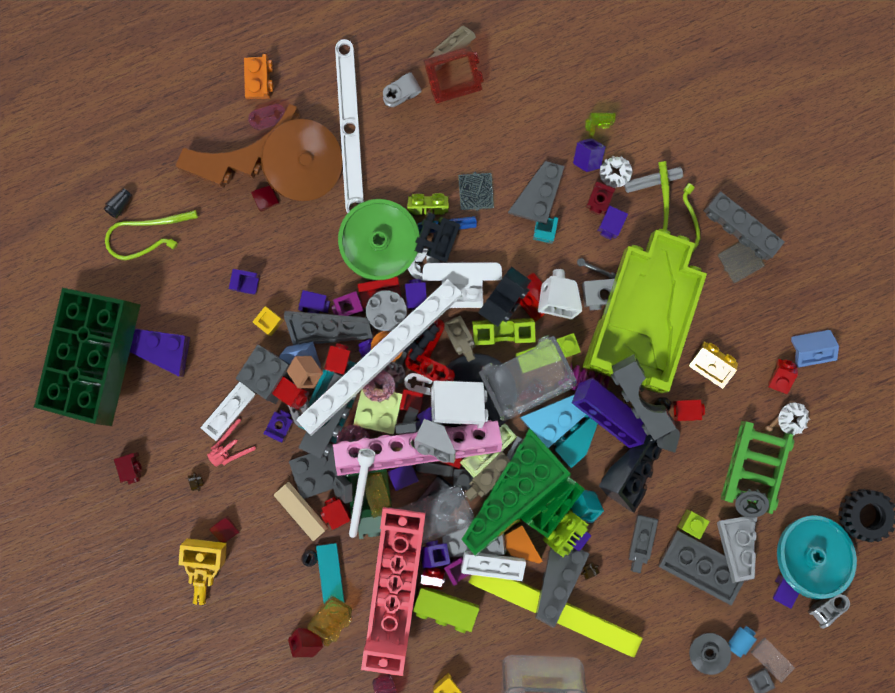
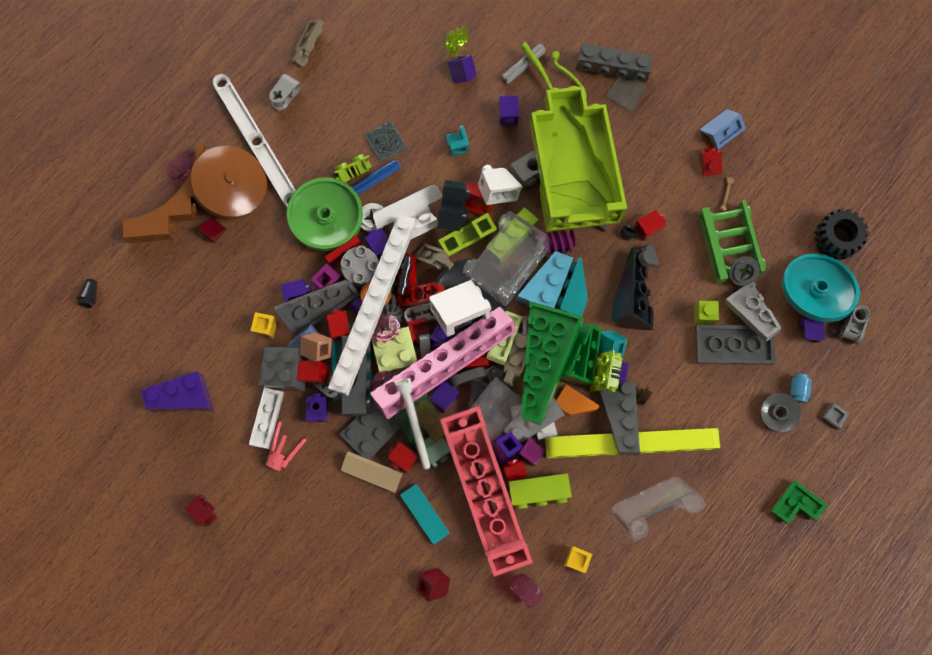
camera: 25 degrees left, 10 degrees down
dark green brick [34,288,141,426] -> none
lime piece [105,210,198,260] -> none
yellow brick [179,538,227,605] -> none
dark brown plate [188,472,204,491] -> none
dark red slope [209,516,239,543] -> none
dark purple panel [229,269,260,295] -> none
orange bracket [244,54,273,99] -> none
black hinge [301,550,318,567] -> none
clear yellow bracket [307,595,352,647] -> none
dark grey plate [334,475,352,503] -> none
dark grey tile [395,421,421,434] -> none
black plate [414,212,460,262] -> none
light grey slope [414,419,456,464] -> none
clear red window [423,46,484,104] -> none
white plate [461,551,526,581] -> none
dark grey wing [508,161,565,225] -> none
dark purple brick [572,378,646,448] -> none
dark grey hinge [577,258,616,279] -> none
dark red brick [586,181,615,215] -> none
white gear [600,156,632,188] -> none
dark grey arch [611,354,676,440] -> none
dark grey hinge [628,514,658,573] -> none
bracket [689,341,738,388] -> none
clear tile [750,638,795,682] -> none
white gear [778,403,810,435] -> none

